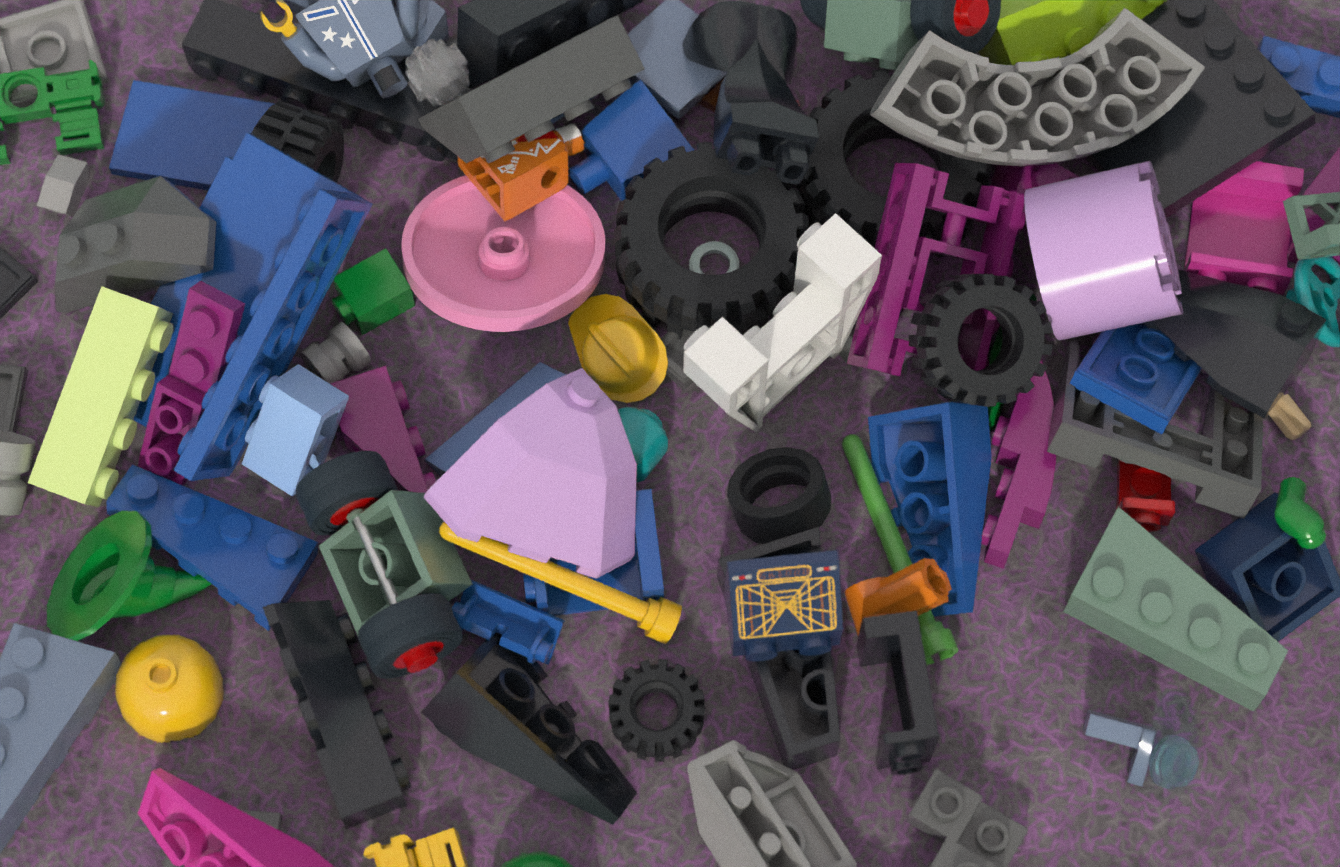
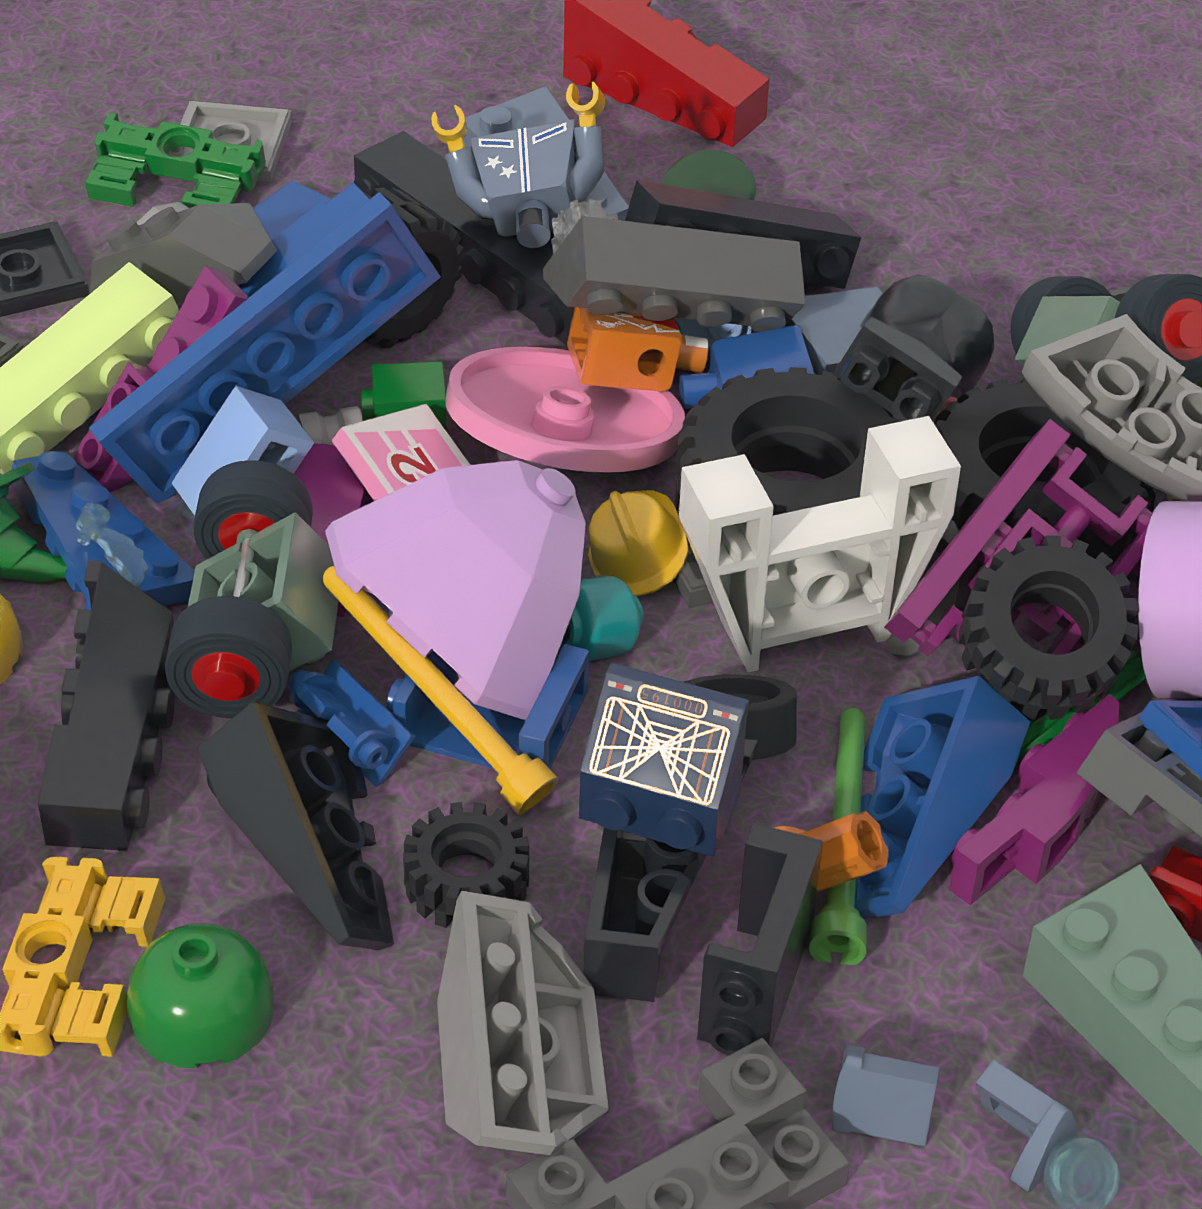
camera: 25 degrees right, 25 degrees down
none -> clear light blue piece [76,503,149,588]
none -> tile [332,404,470,501]
none -> sand blue tile [832,1044,939,1146]

